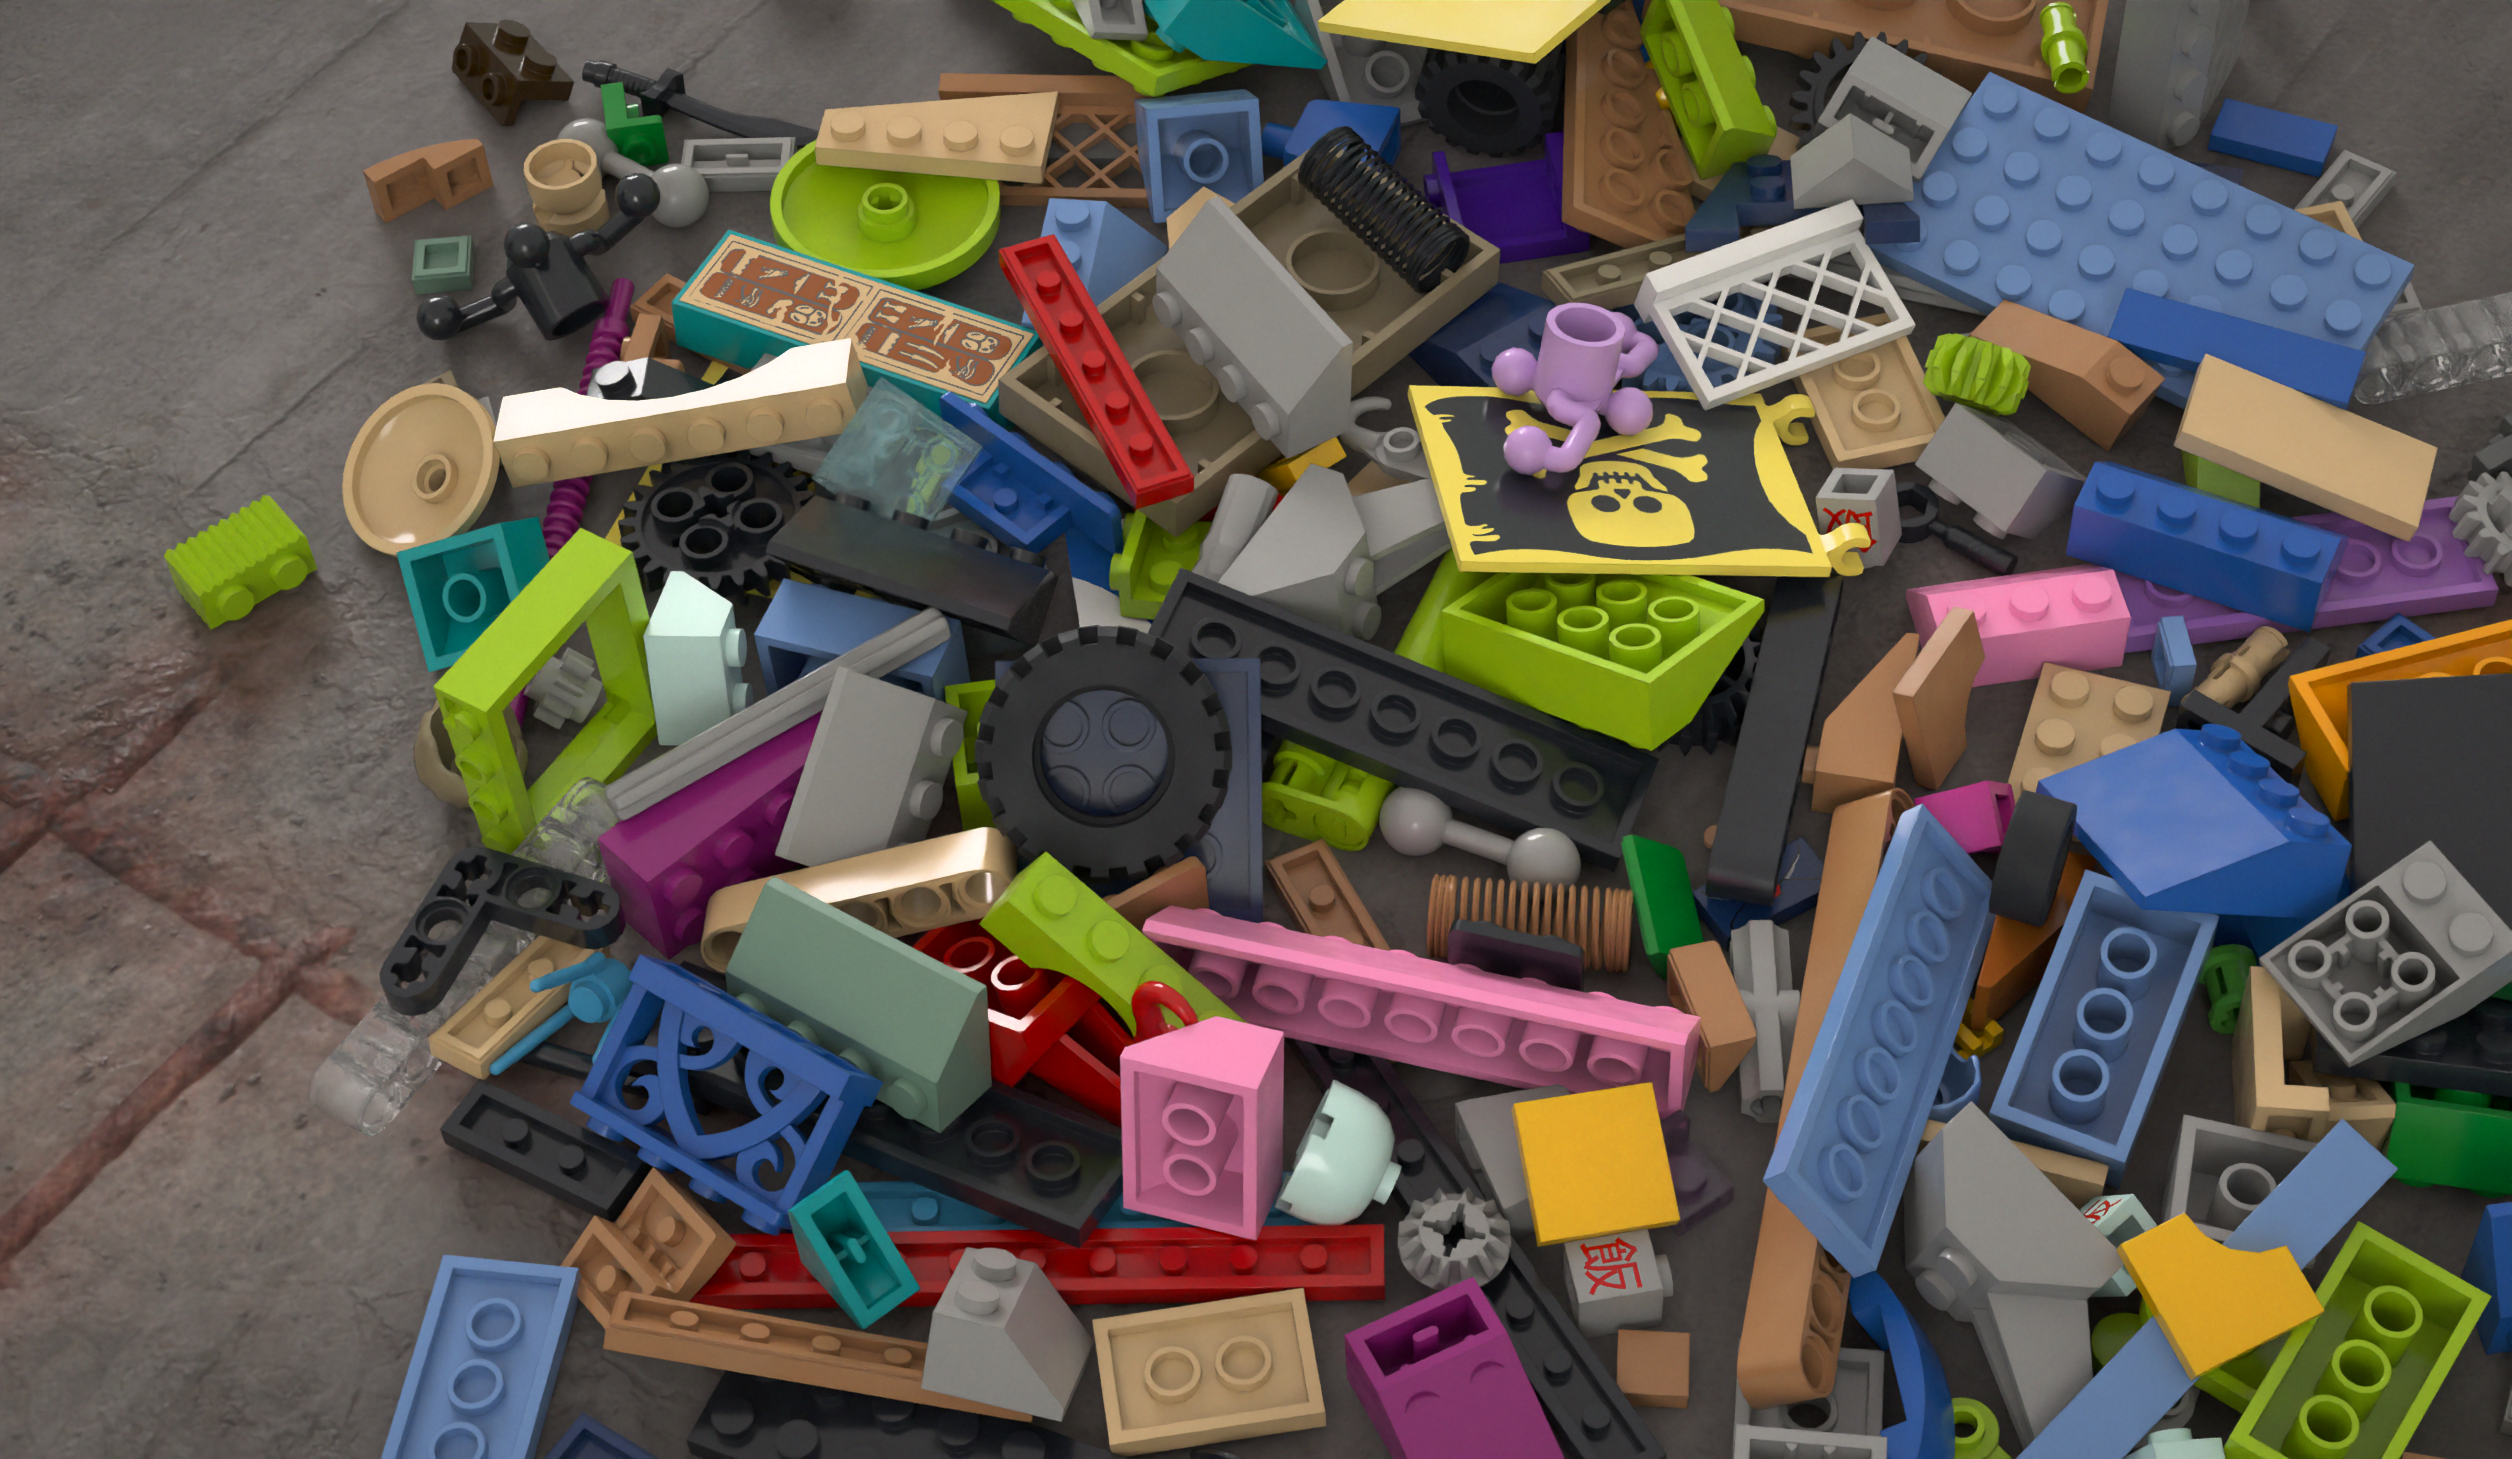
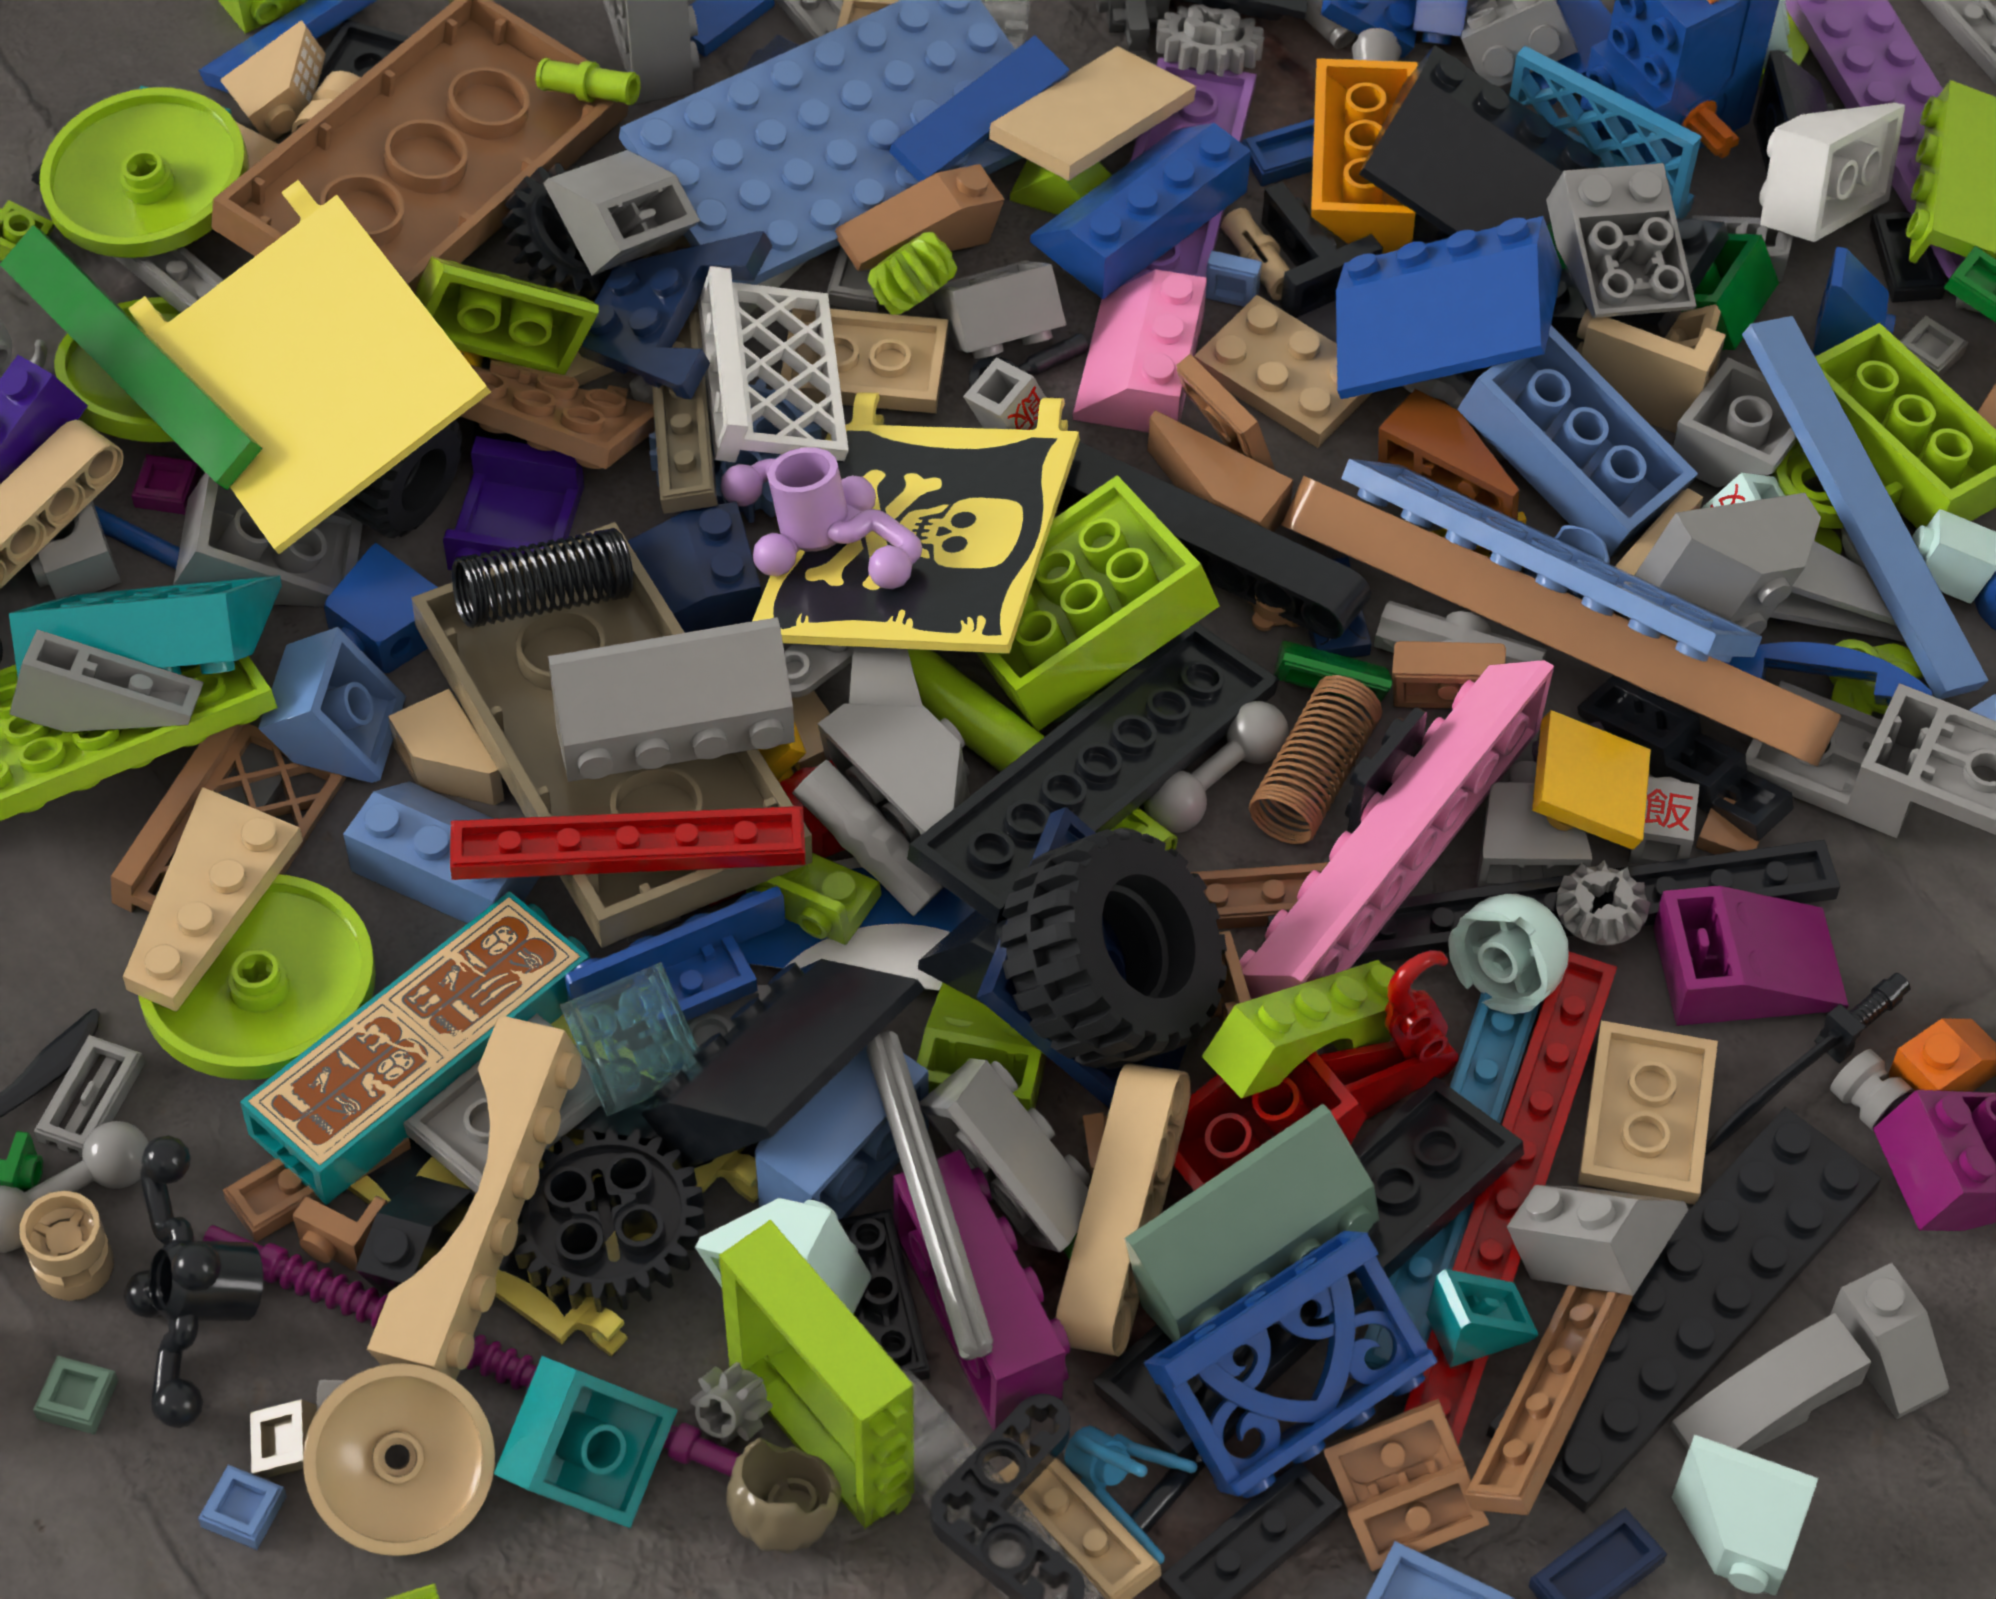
camera: 75 degrees left, 5 degrees up
bright pink slope [1120,1016,1284,1240] -> none
light grey slope [1790,113,1914,209] -> none
dark pink panel [1914,780,2016,855] -> none
black tyre [1989,791,2077,927] -> none
yellow tile [2116,1212,2325,1381] -> none
none -> medium blue tile [198,1465,287,1550]
none -> black slope [1577,675,1794,841]

